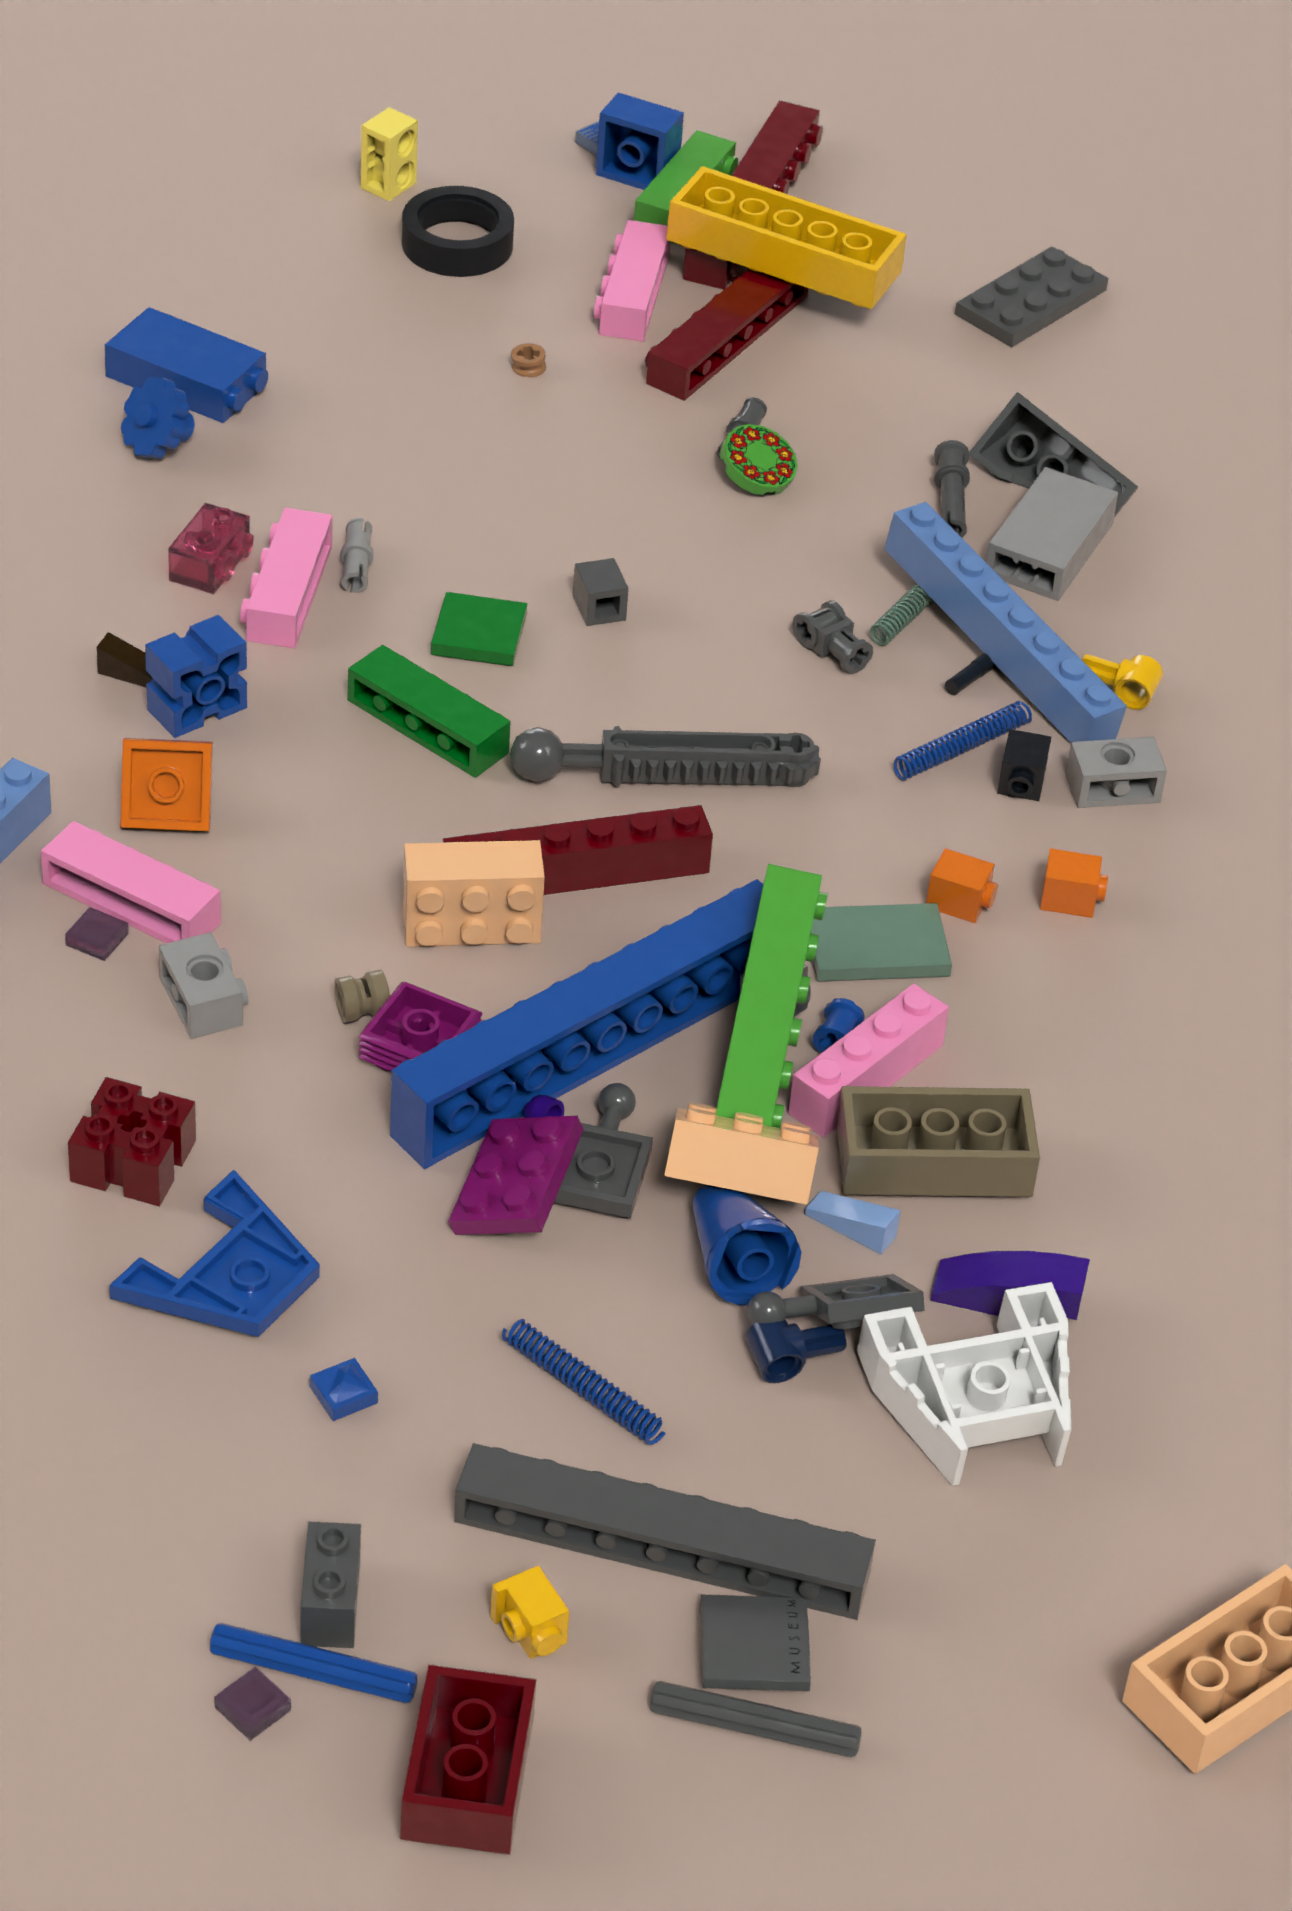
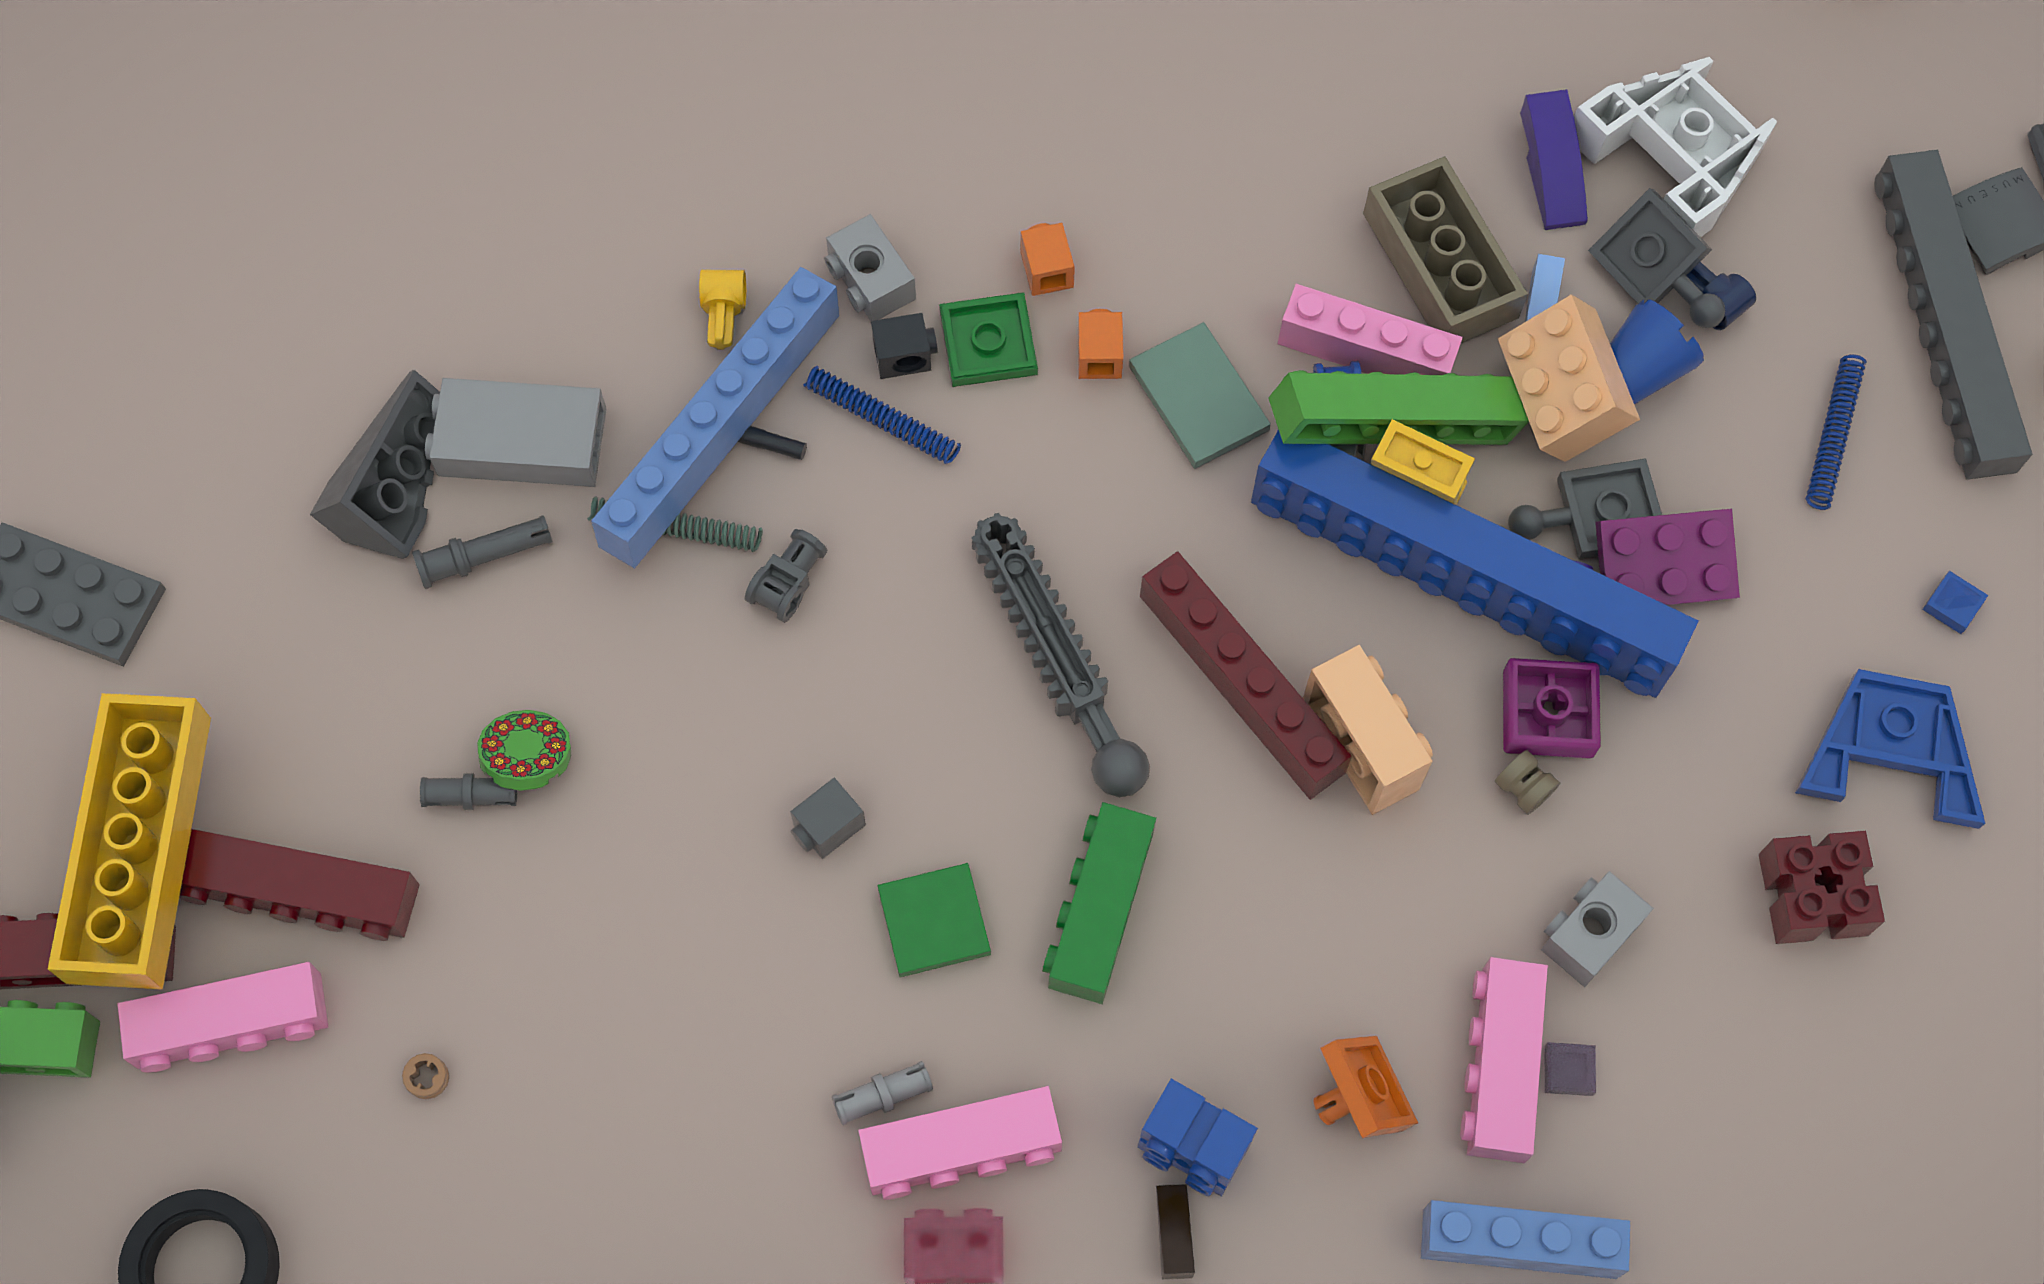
camera: 110 degrees left, 25 degrees up
none -> green tile [939,292,1038,387]
none -> yellow panel [1371,419,1475,505]

